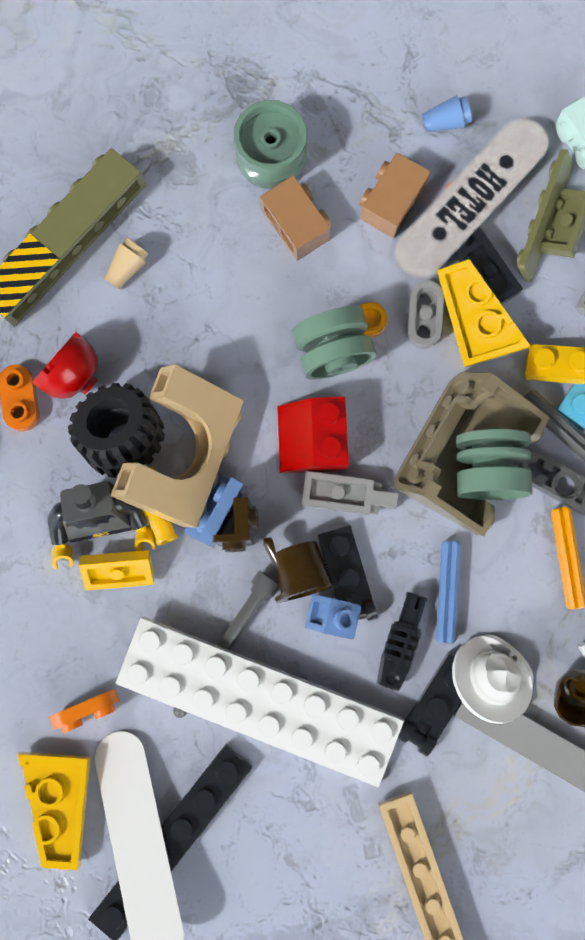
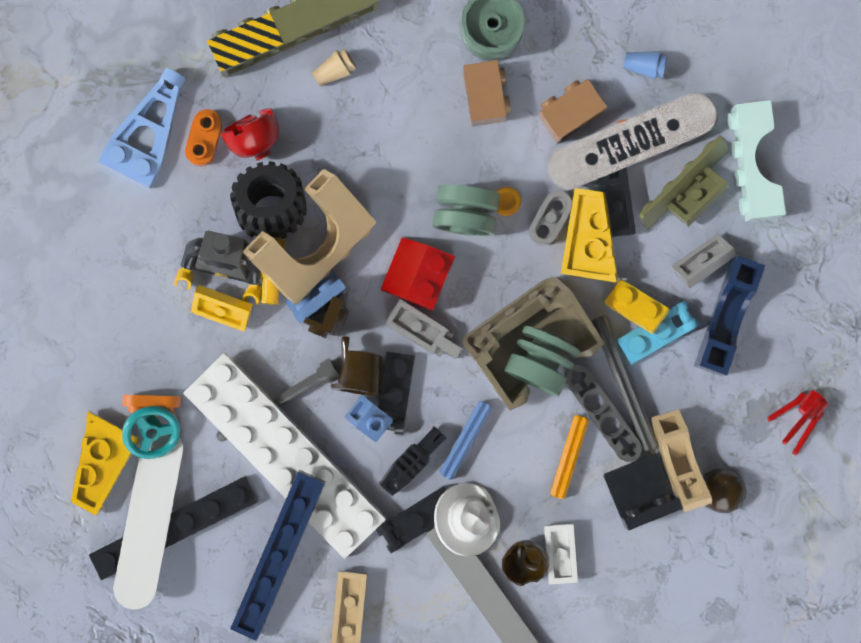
camera: 20 degrees right, 5 degrees up
none -> teal piece [122,406,181,459]
none -> dark blue plate [230,470,326,641]

